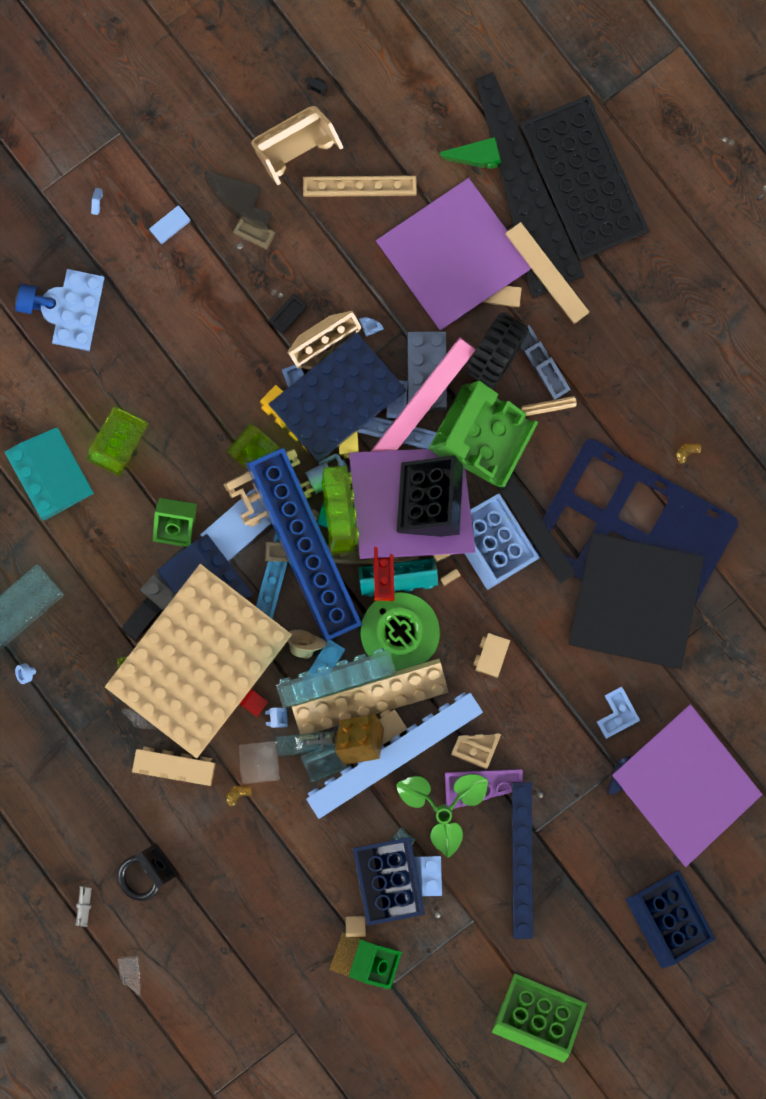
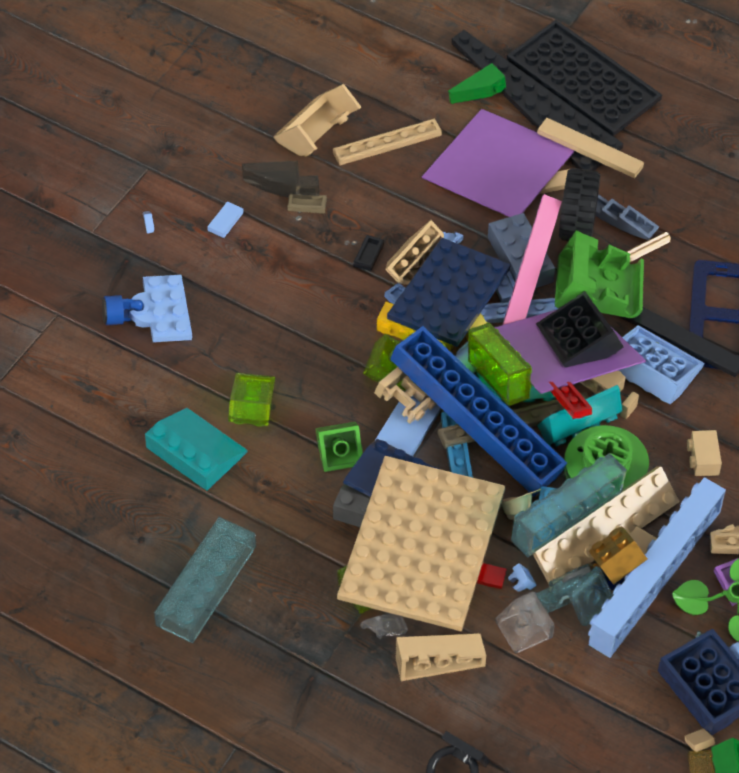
camera: 20 degrees left, 30 degrees down
light blue tile [15,663,36,684] -> none
black slope [121,598,162,642] -> none
clear yellow arm [225,786,252,806] -> none
black plate [307,77,328,97] -> none

